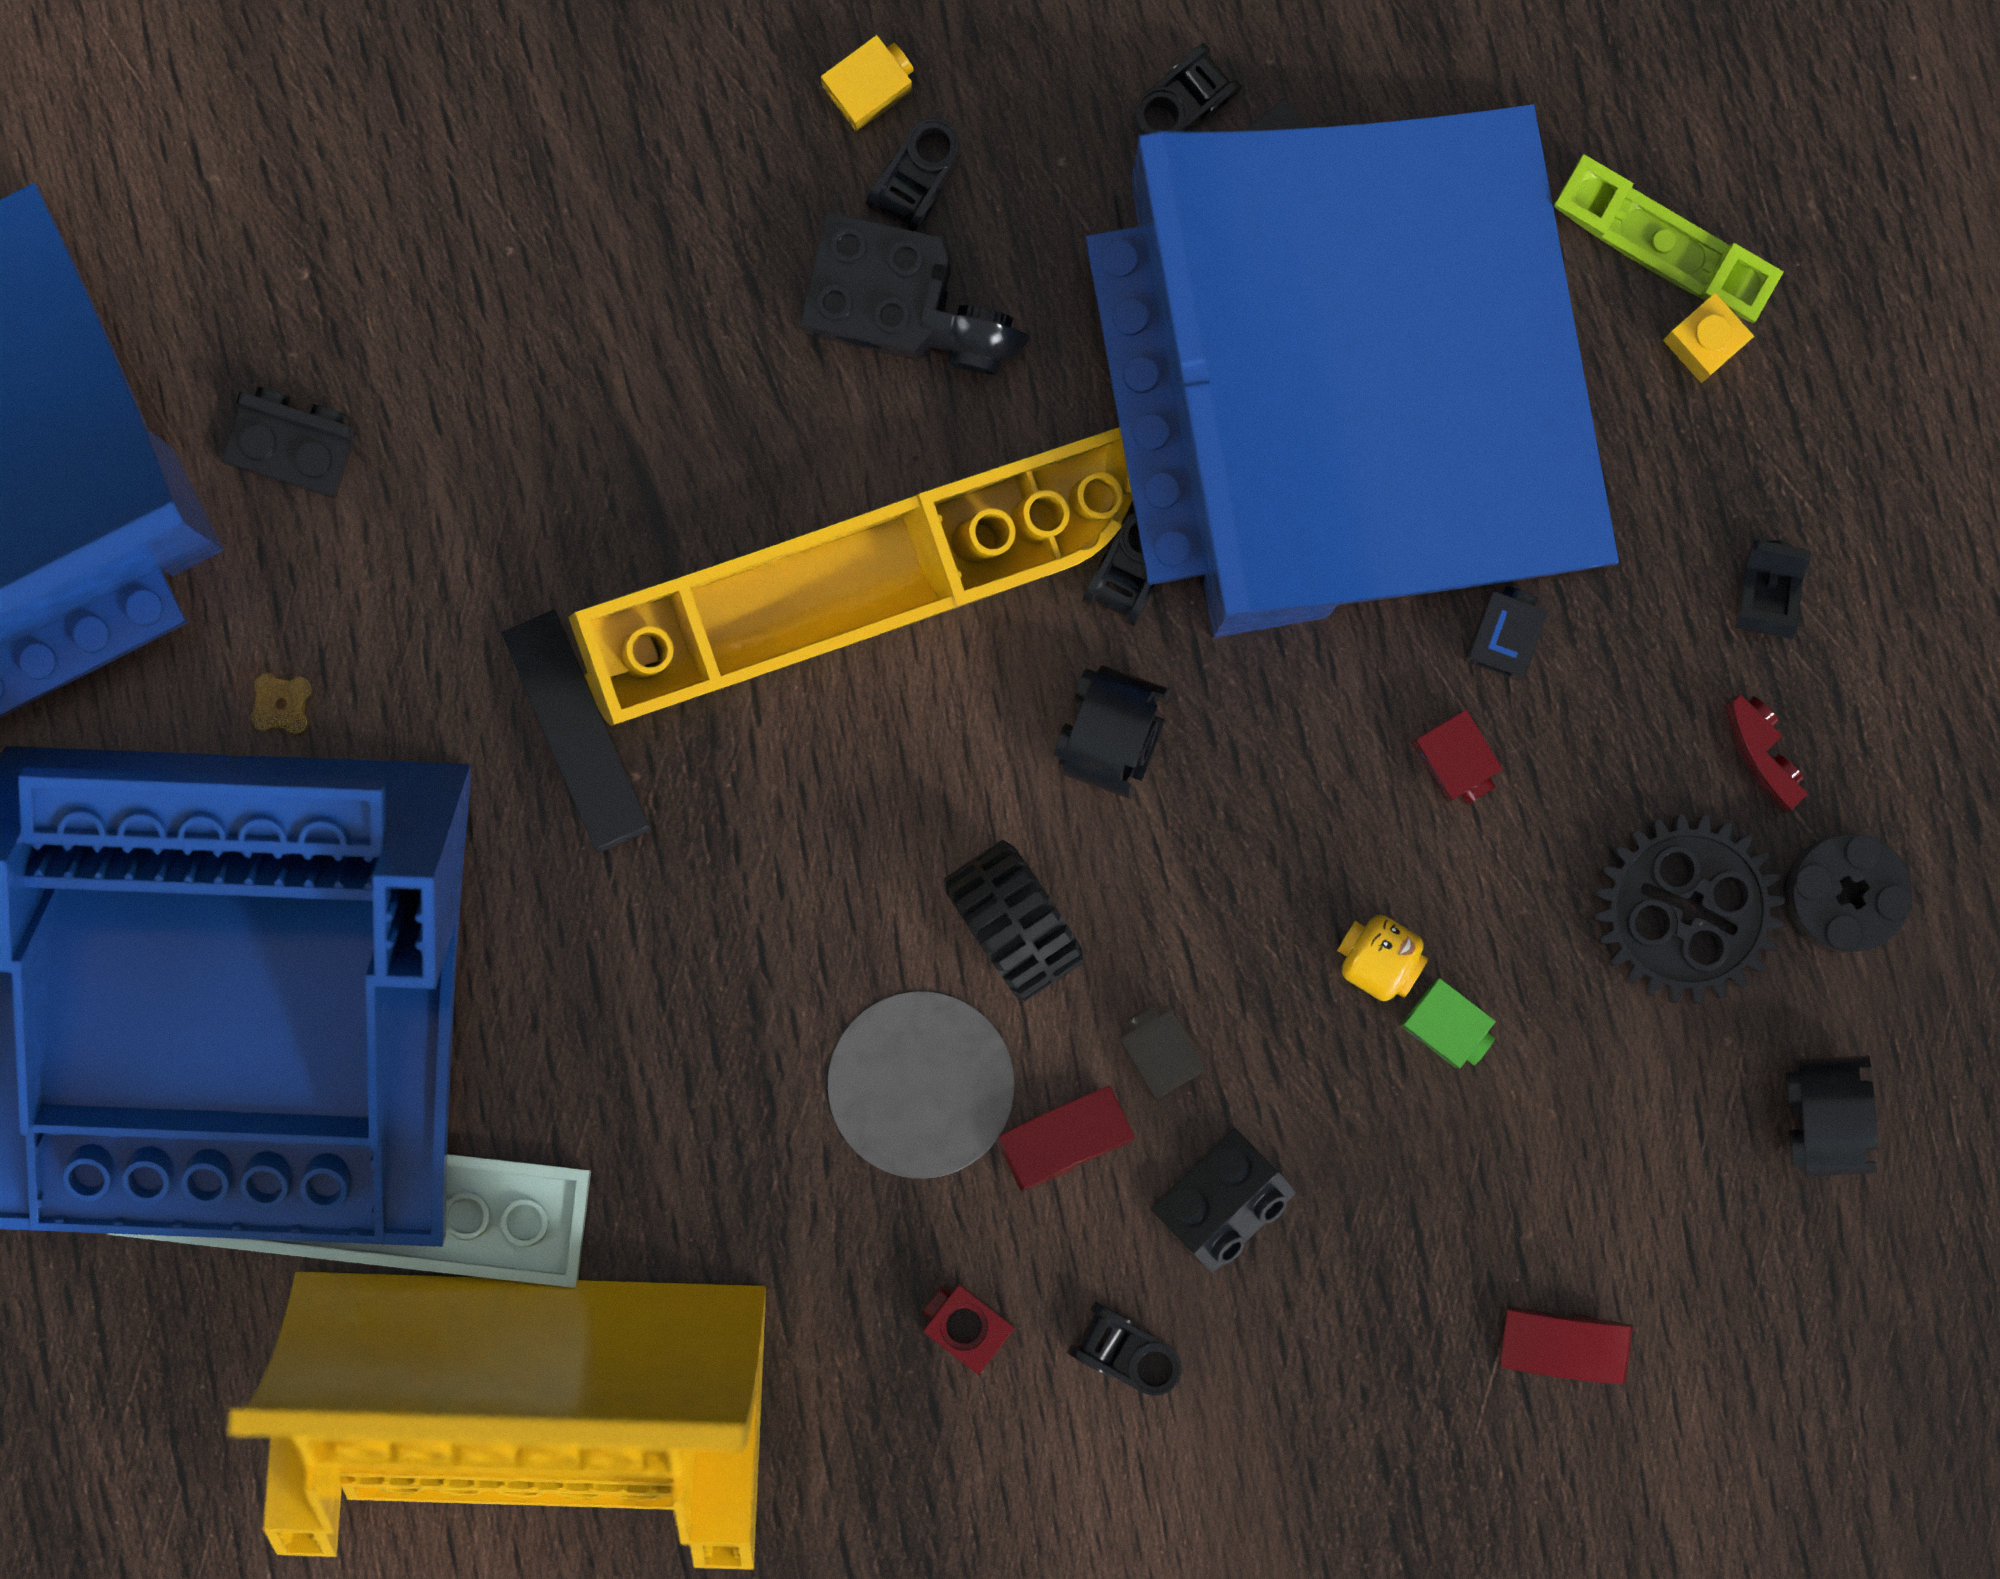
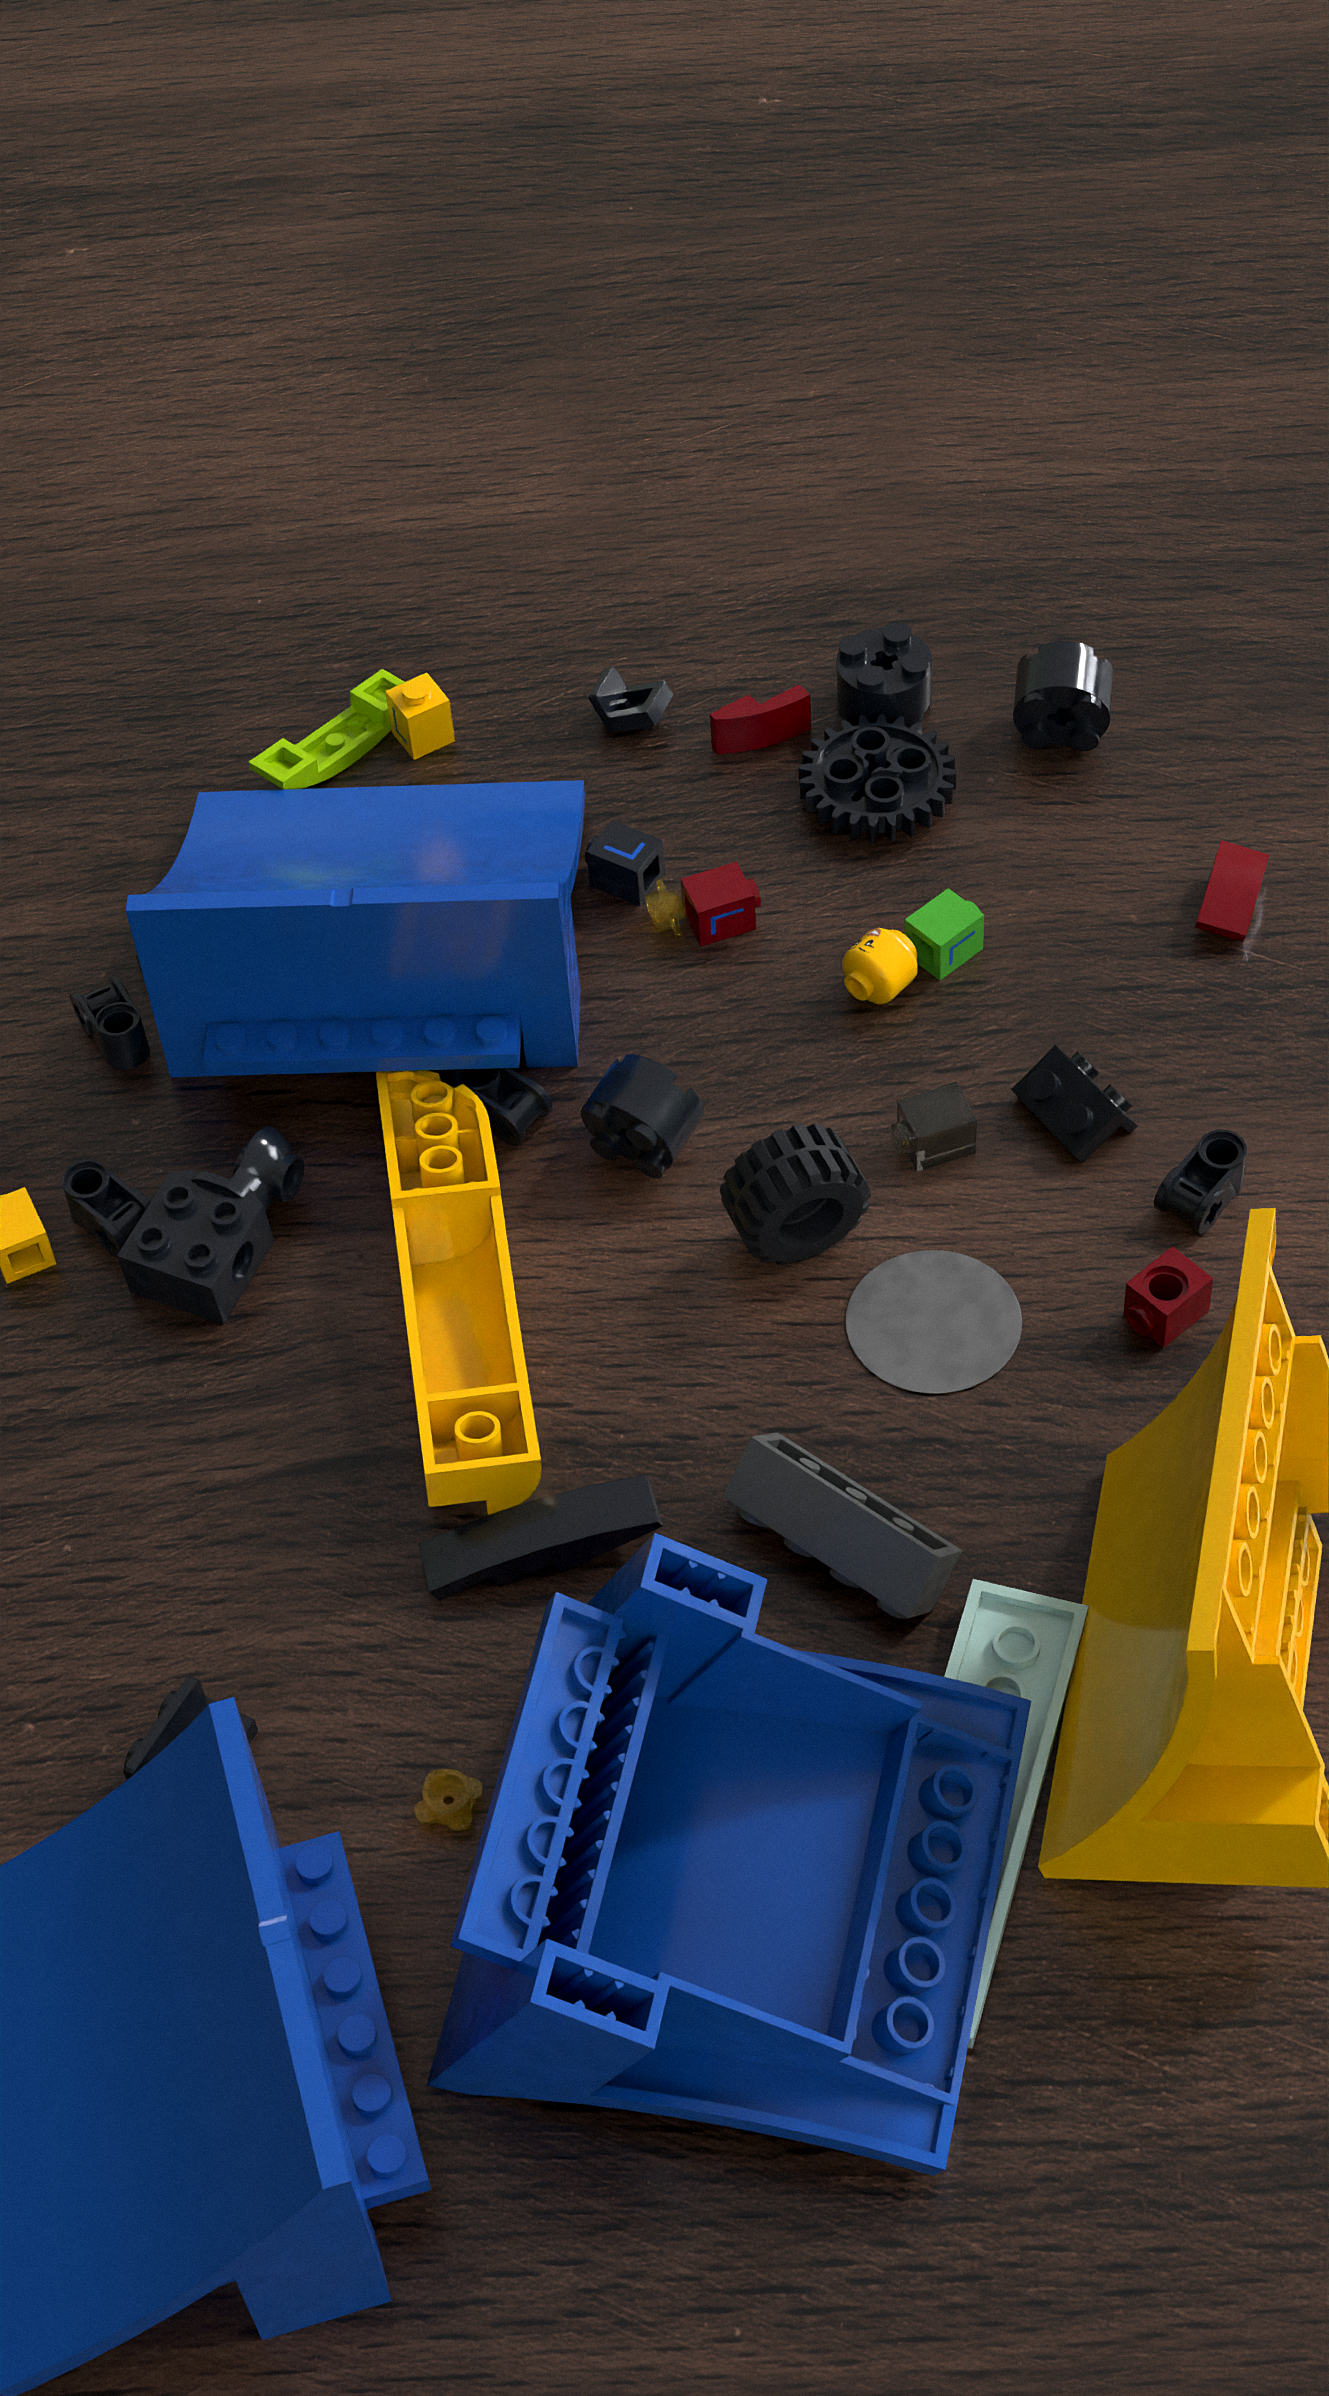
camera: 70 degrees left, 35 degrees down
dark red slope [996,1085,1135,1192] -> none
none -> clear yellow plate [645,879,686,937]
none -> dark grey brick [723,1432,963,1619]

